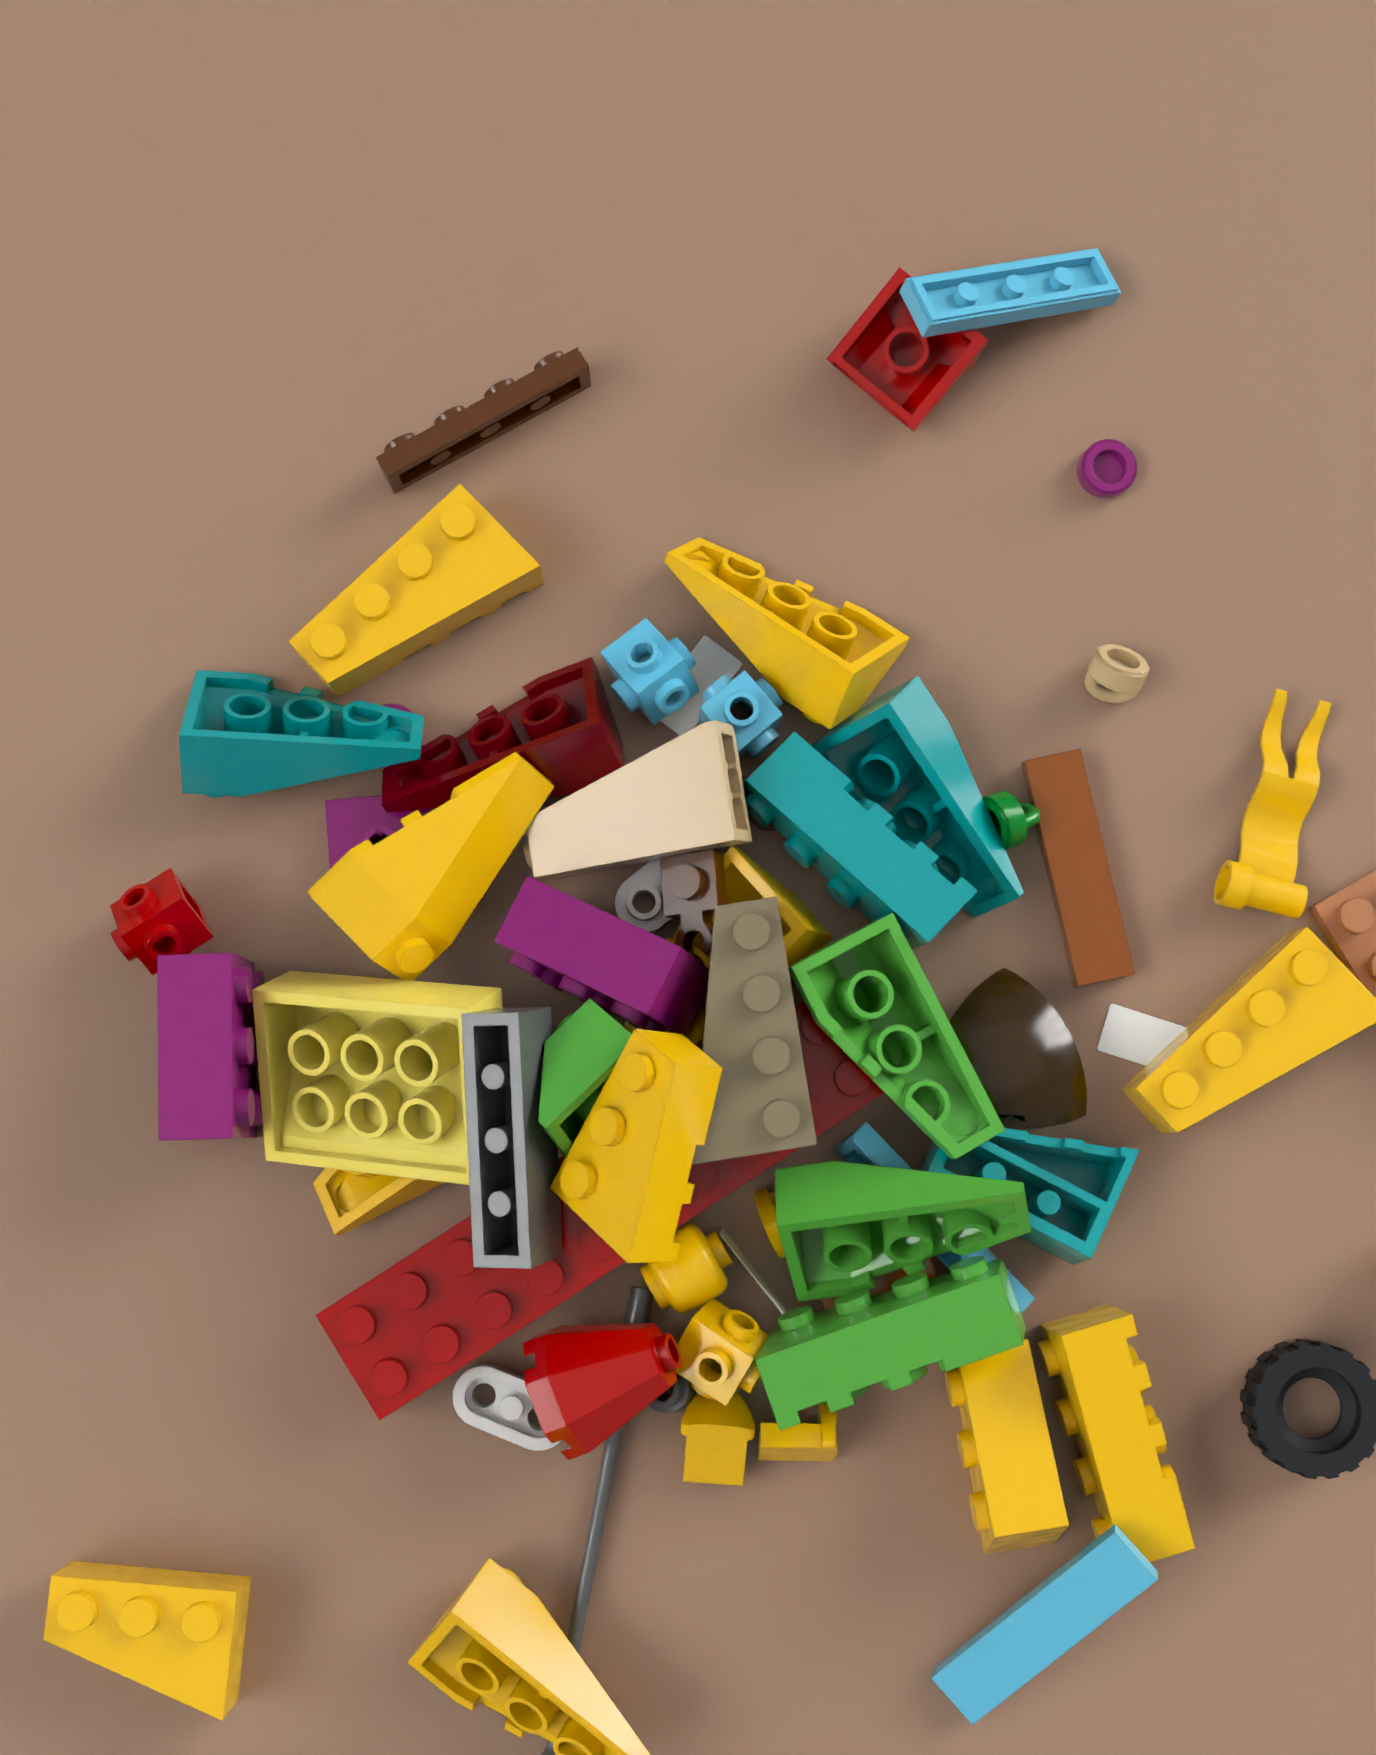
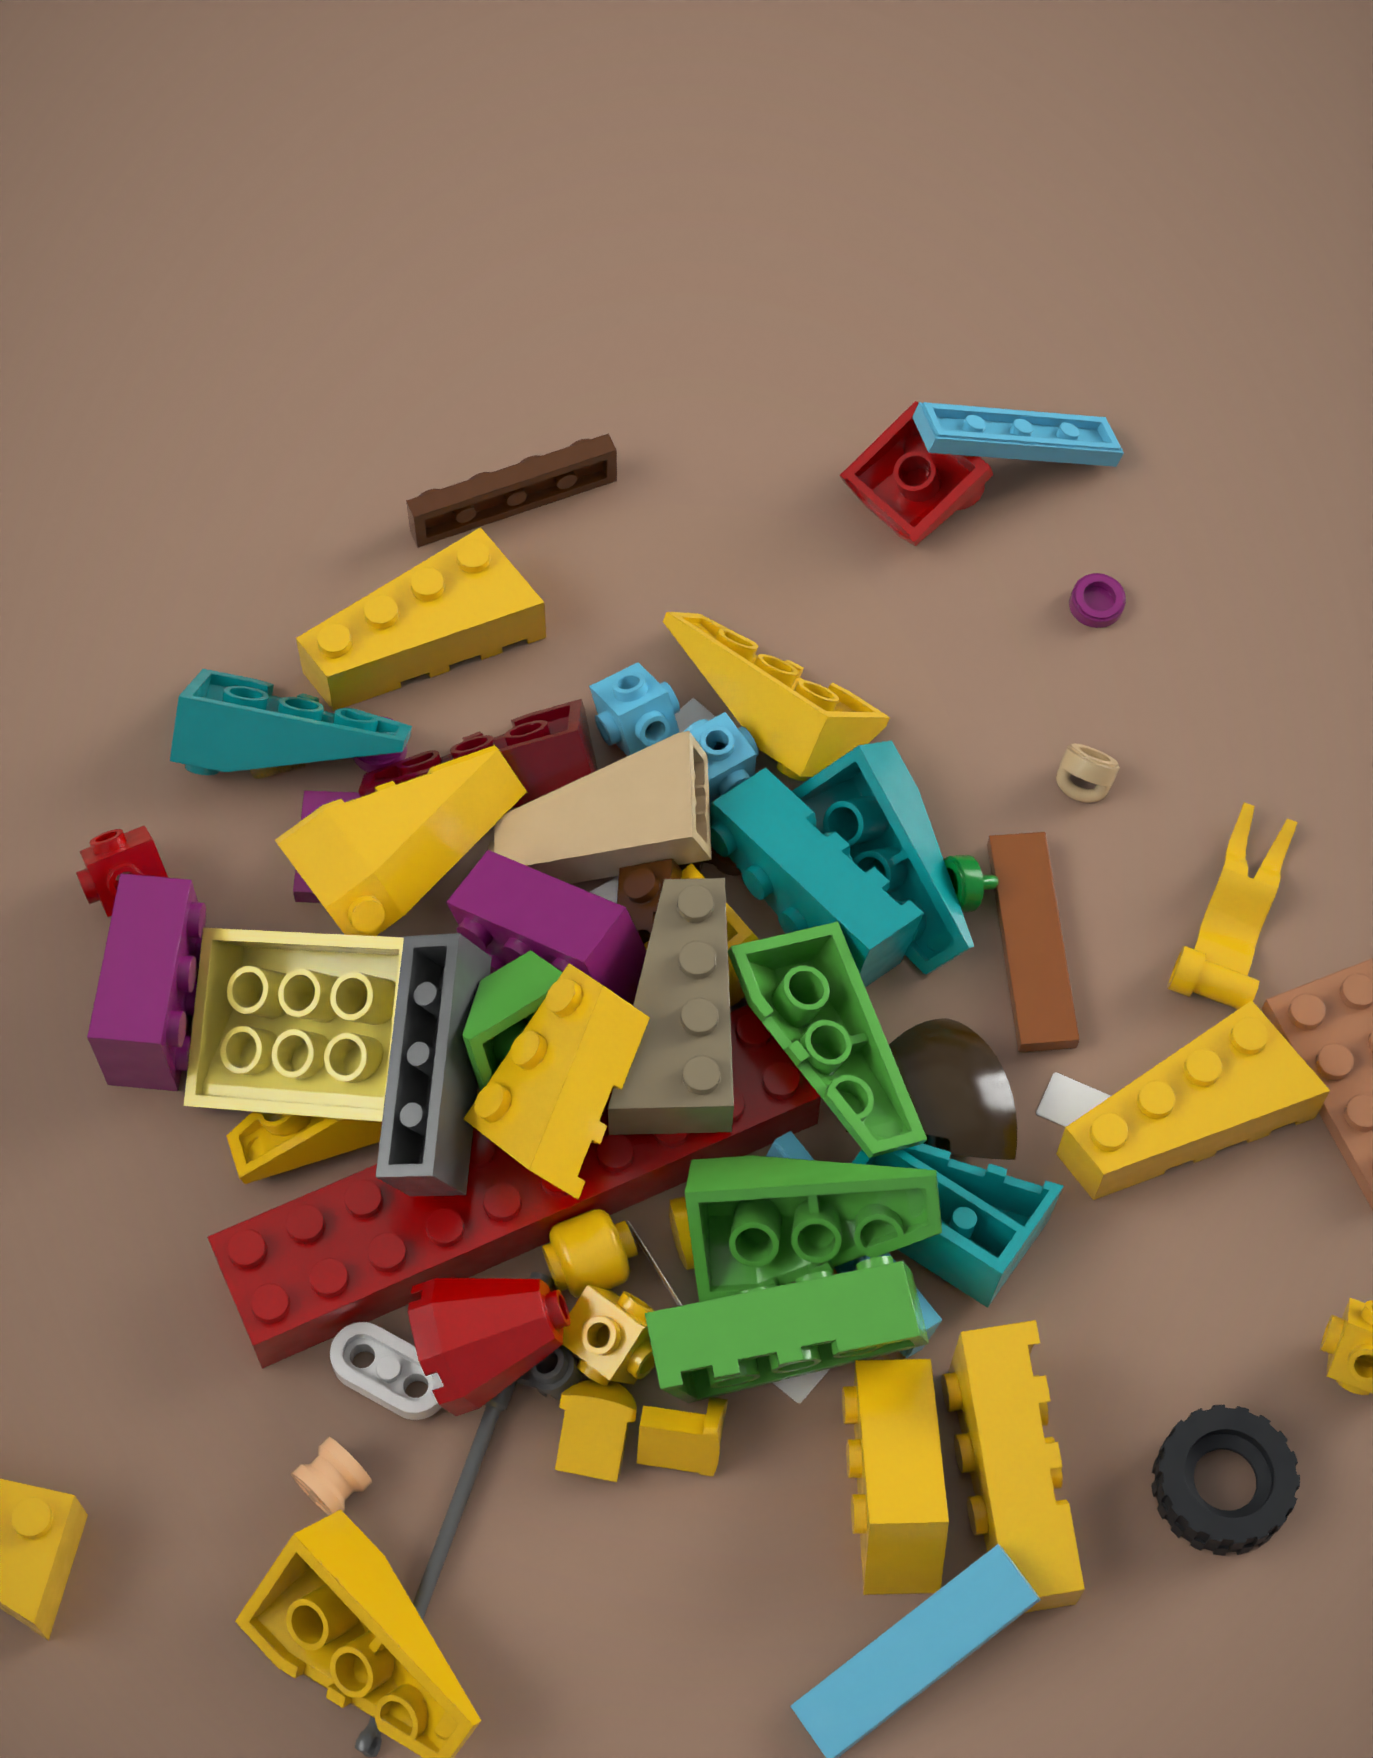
camera: 10 degrees right, 20 degrees down
none -> light nougat wheel [291,1437,372,1516]

